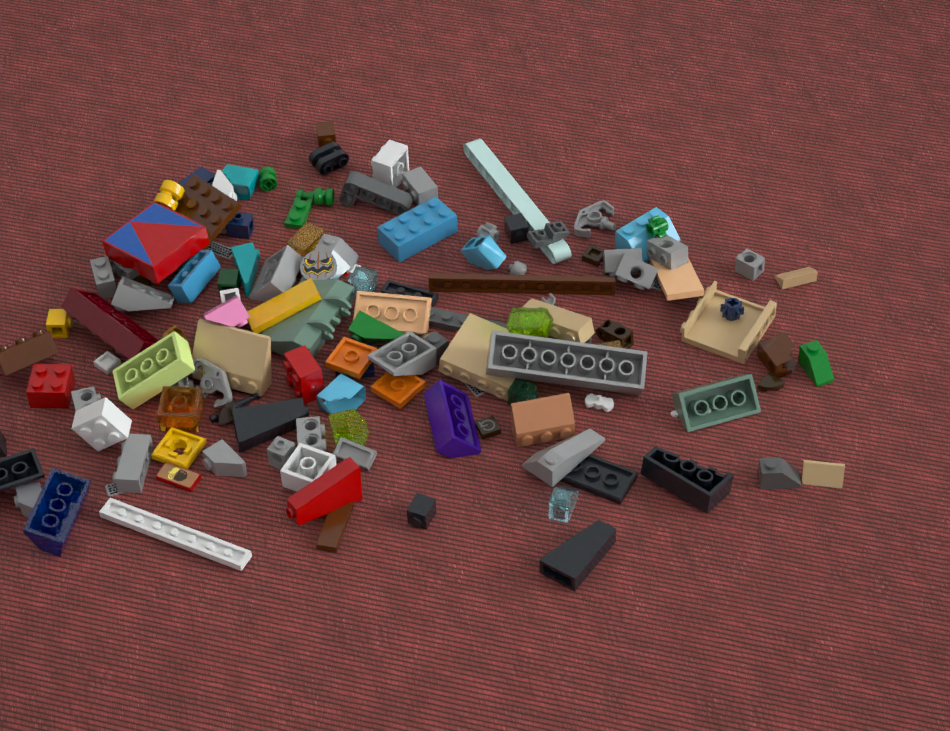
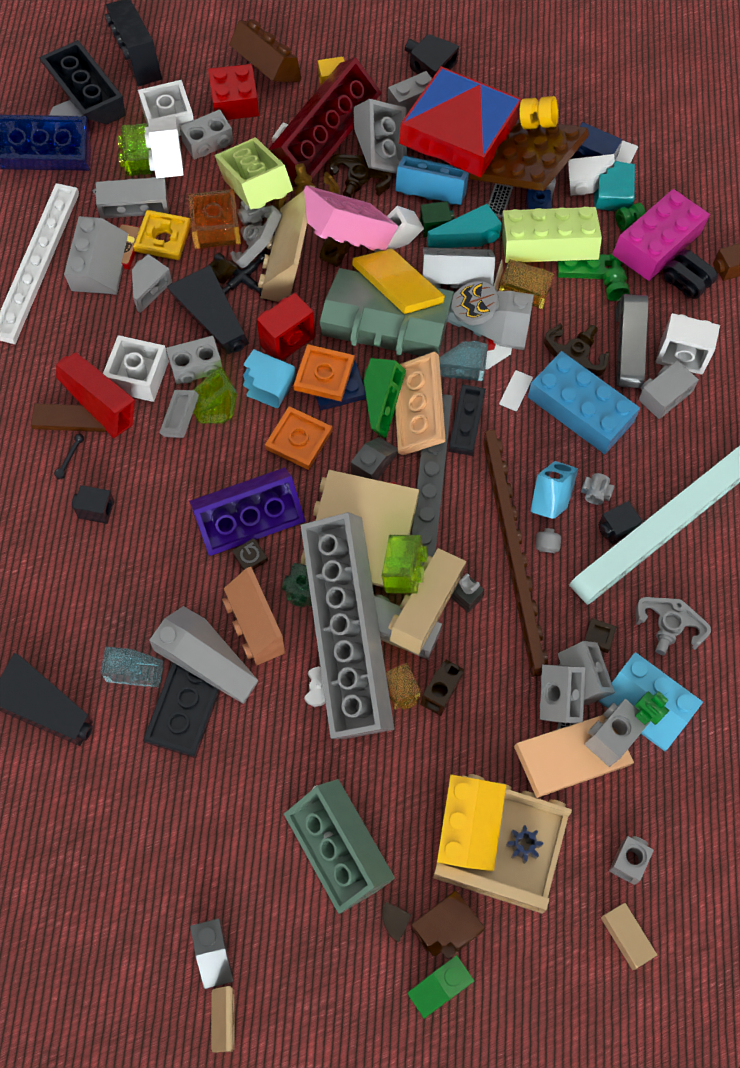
camera: 75 degrees right, 20 degrees up
light grey brick [267,436,295,470] -> none
light grey slope [367,331,437,376] -> none
dark grey slope [527,221,570,248] -> none
black wedge [641,446,734,514] -> none
none -> black hinge [54,434,84,479]
none -> light grey slope [64,216,128,294]
none -> clear neon green brick [117,123,153,176]
none -> white brick [138,80,194,136]
none -> dark brown piece [330,154,391,198]
none -> black torso [404,34,459,78]
none -> yellow slope [437,775,506,871]
none -> white sticker [499,370,533,411]
none -> yellowish green brick [502,207,602,263]
none -> dark brown piece [544,323,610,376]
none -> dark pink brick [612,189,710,281]

